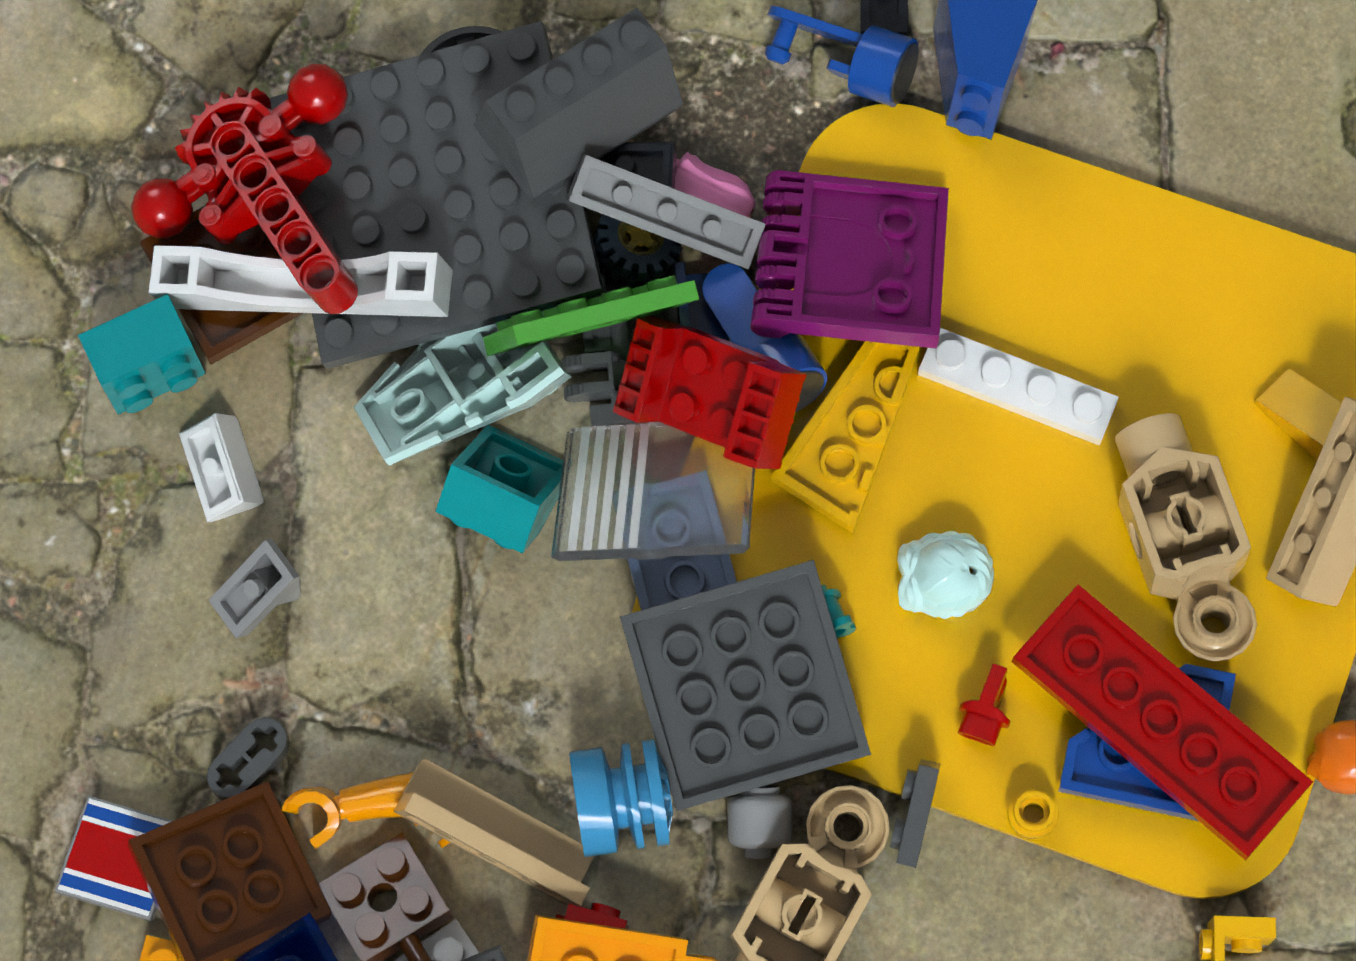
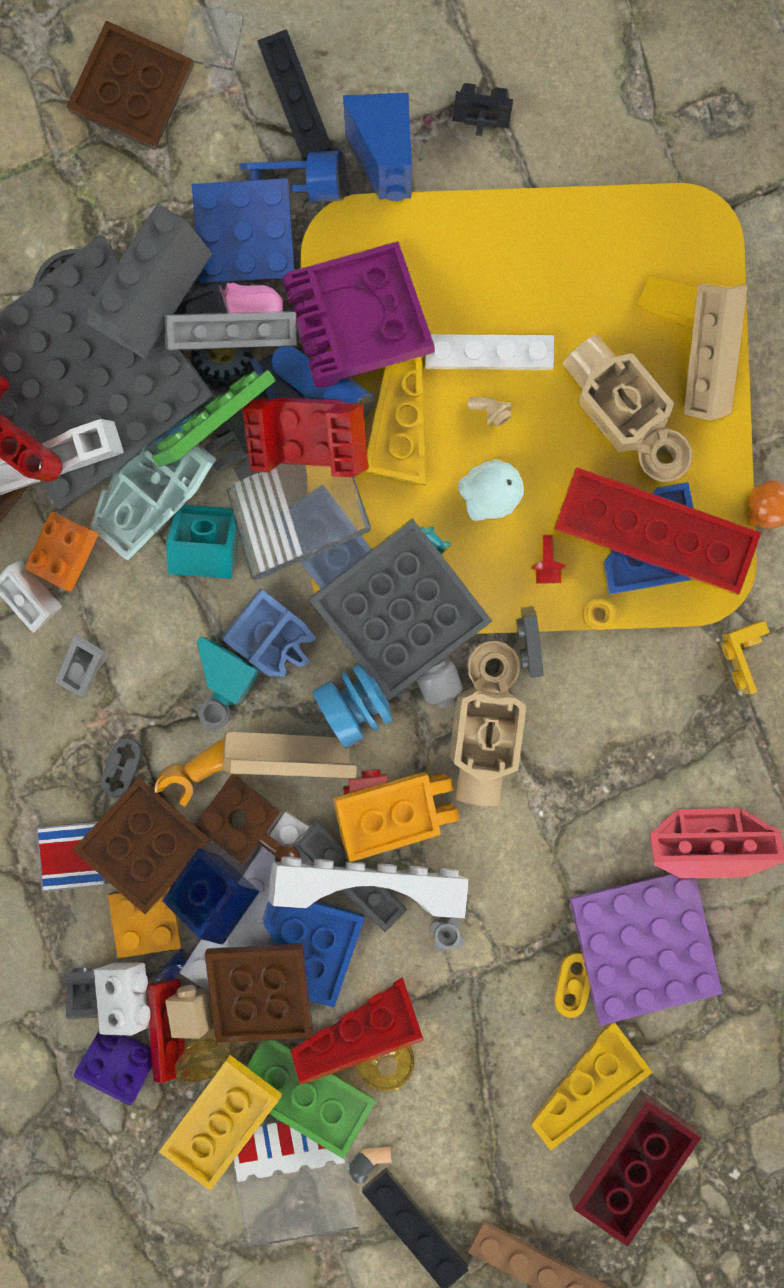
camera: 25 degrees left, 15 degrees up
none -> orange plate [24,511,99,592]
none -> blue plate [191,178,295,284]
none -> teal slope [197,636,262,706]
none -> light grey plate [198,698,230,729]
none -> medium blue plate [221,588,316,677]
none -> black hips [452,83,513,136]
none -> tan plate [468,397,513,427]

